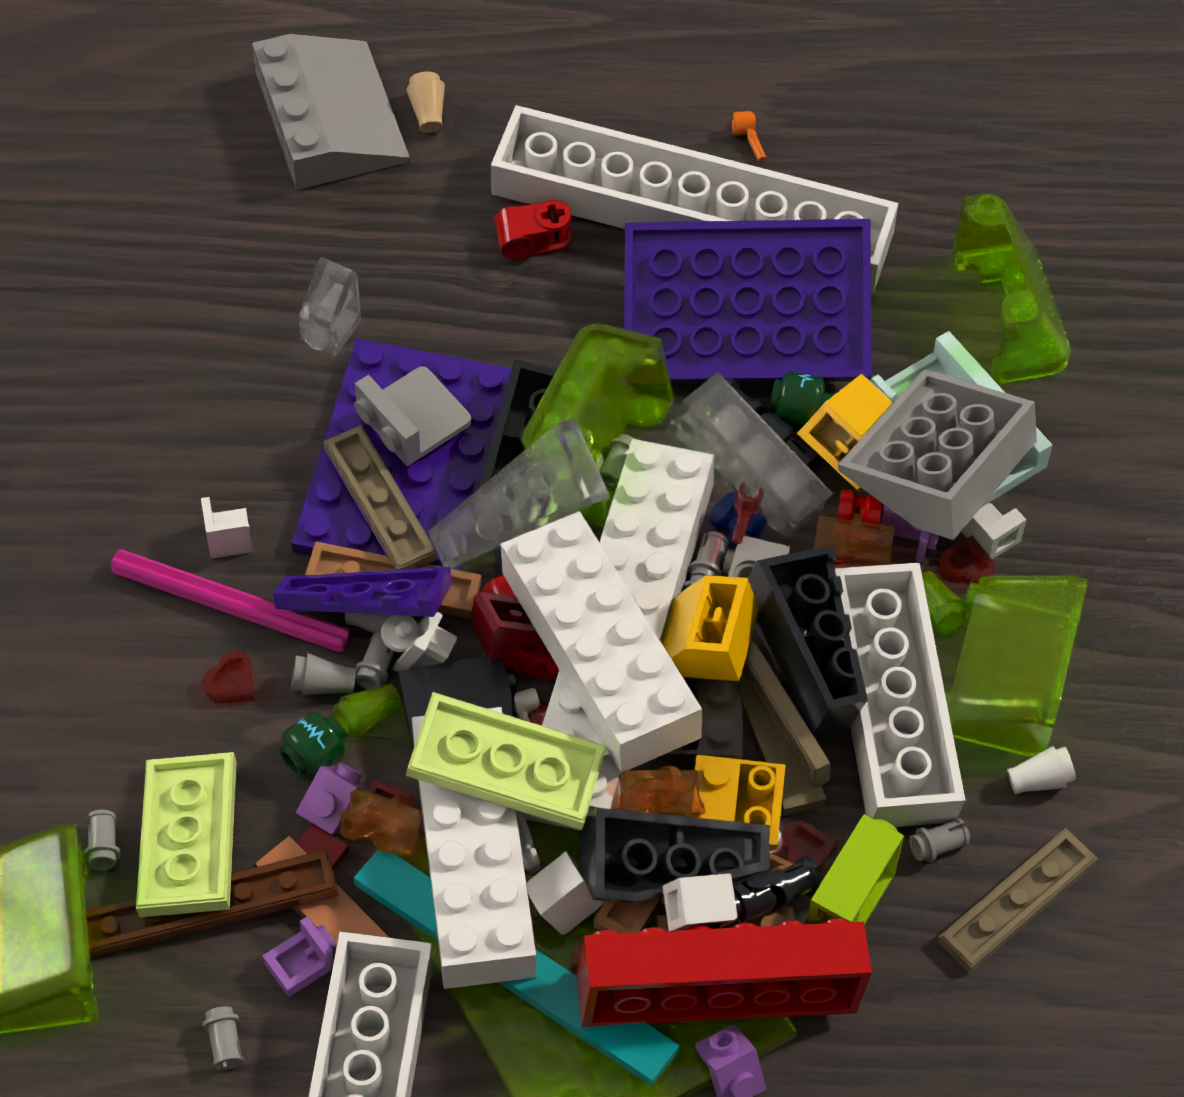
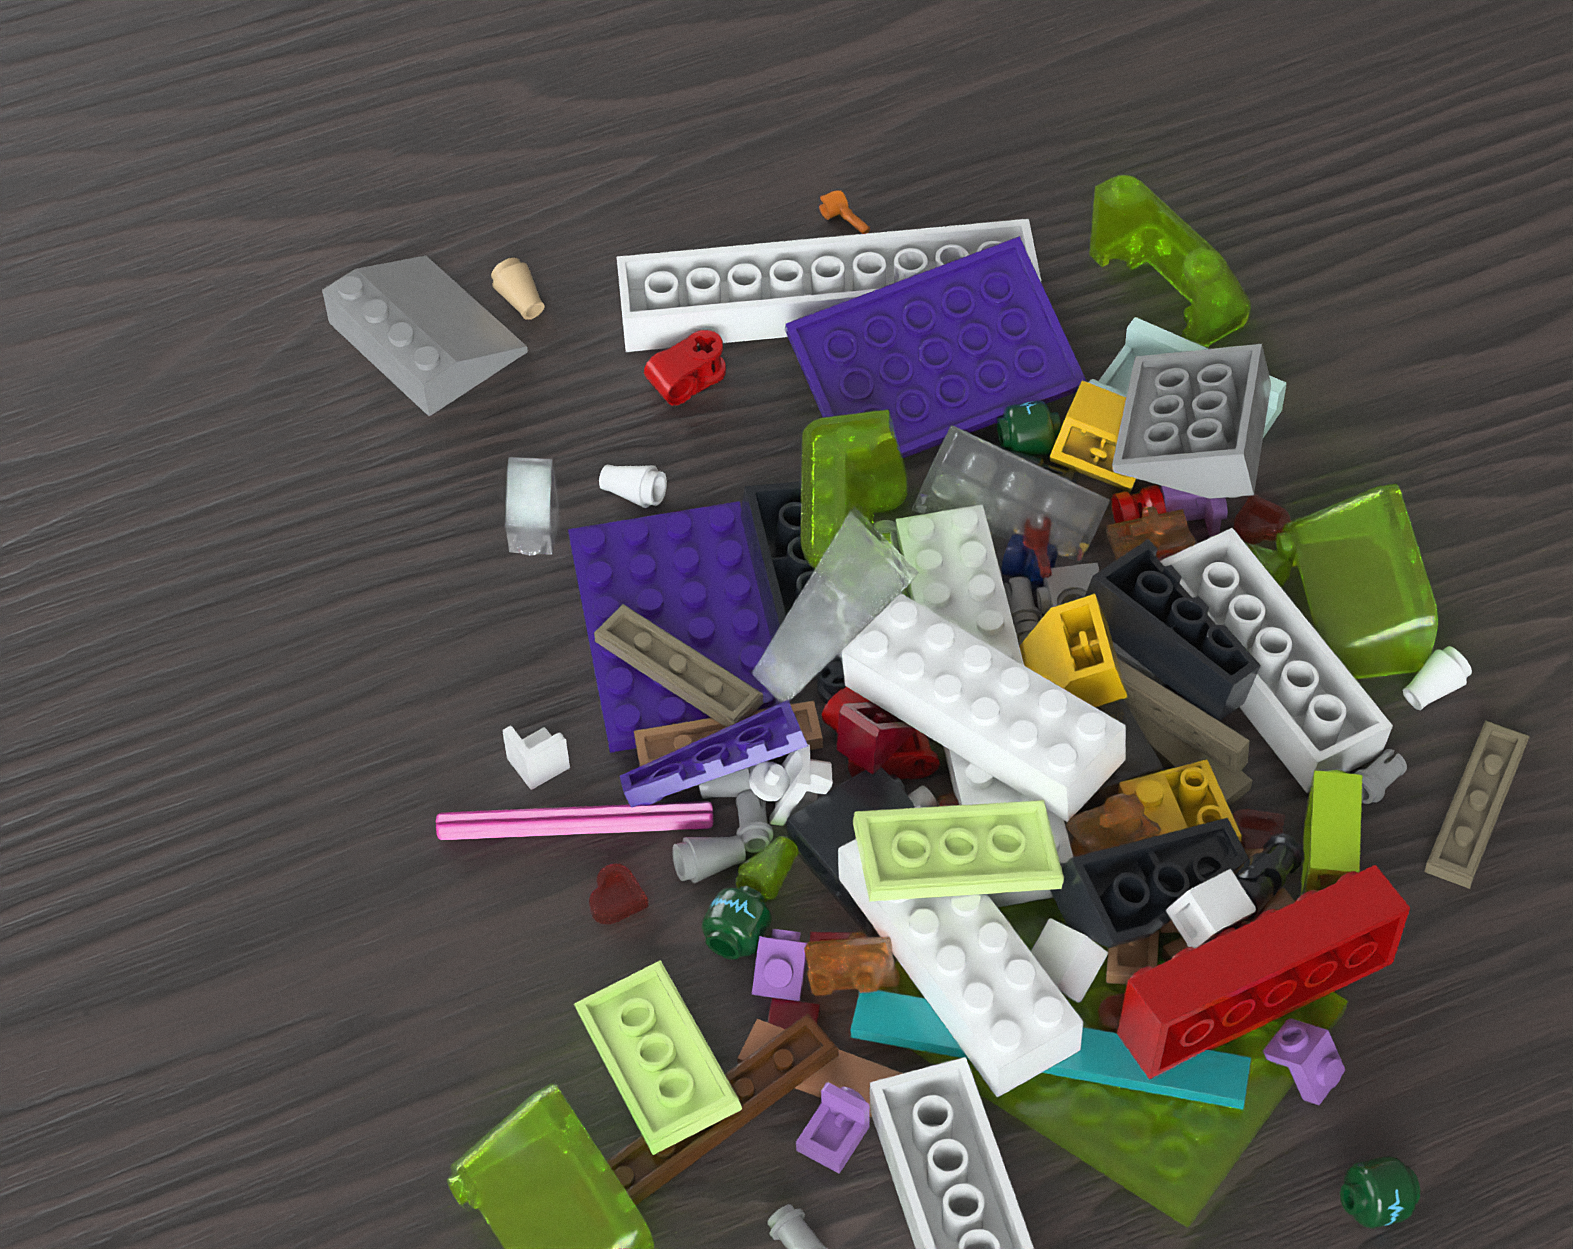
camera: 20 degrees left, 5 degrees down
light grey pin [84,809,120,870] -> none
light grey bracket [354,366,471,466] -> none
white panel [961,503,1026,562] -> none
none -> white cone [599,465,667,508]

